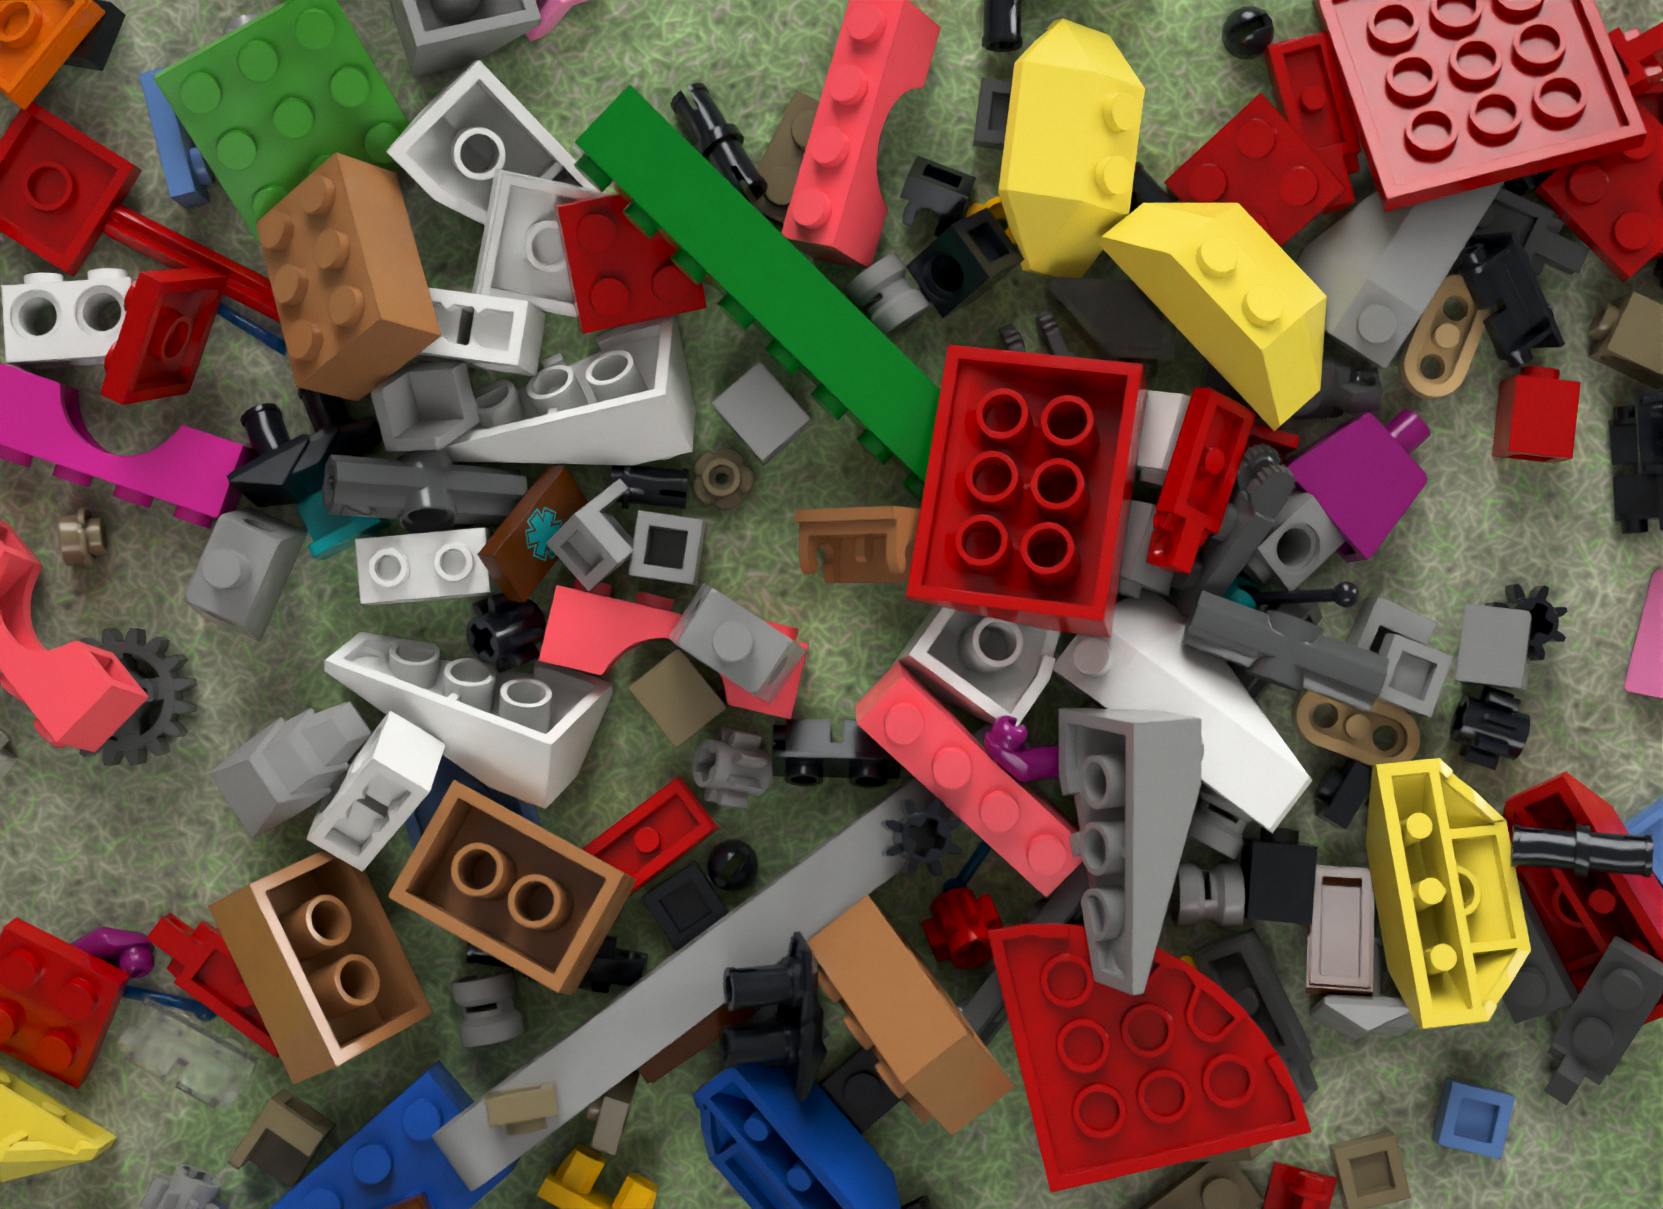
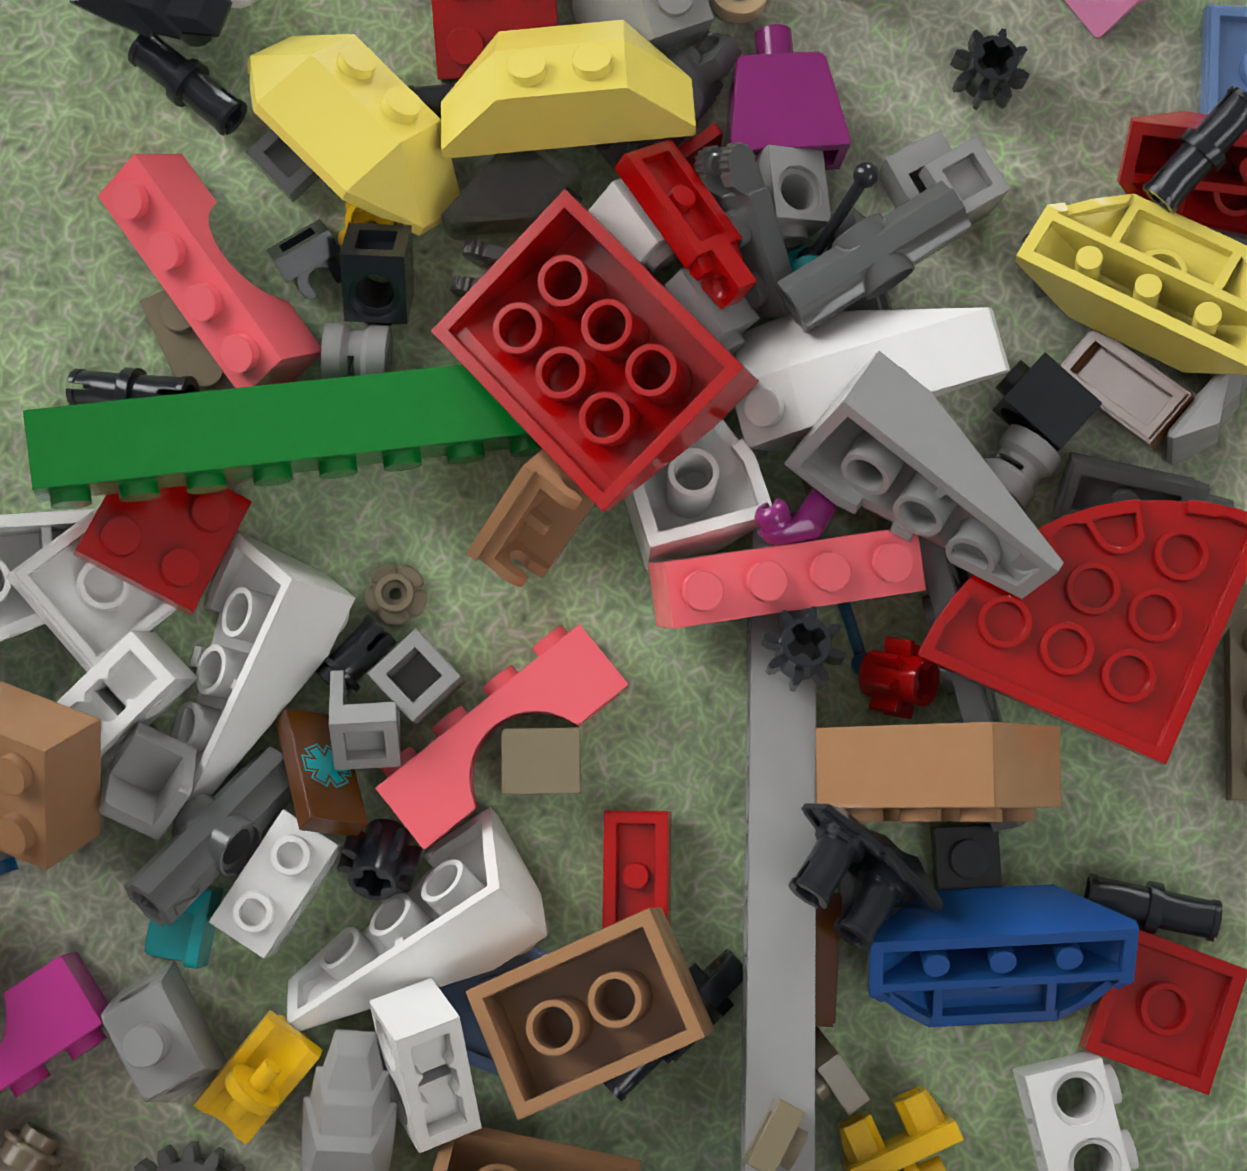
camera: 50 degrees left, 5 degrees down
black connector [227,388,383,507] -> none
light grey wheel [450,969,526,1047] -> none
black plate [641,860,730,951] -> none
light grey torso [668,582,806,704] -> none
light grey gear [692,727,772,809] -> none
black hinge [707,839,758,891] -> none
light grey panel [711,363,811,466] -> none
black hinge [772,719,901,788] -> none
light grey wheel [1187,783,1254,860] -> none
tan plate [1291,689,1420,767] -> none
black plate [1313,760,1372,830] -> none
black gear [1450,685,1530,770] -> none
light grey panel [1455,603,1532,691] -> none
none -> yellow hips [193,1010,323,1145]

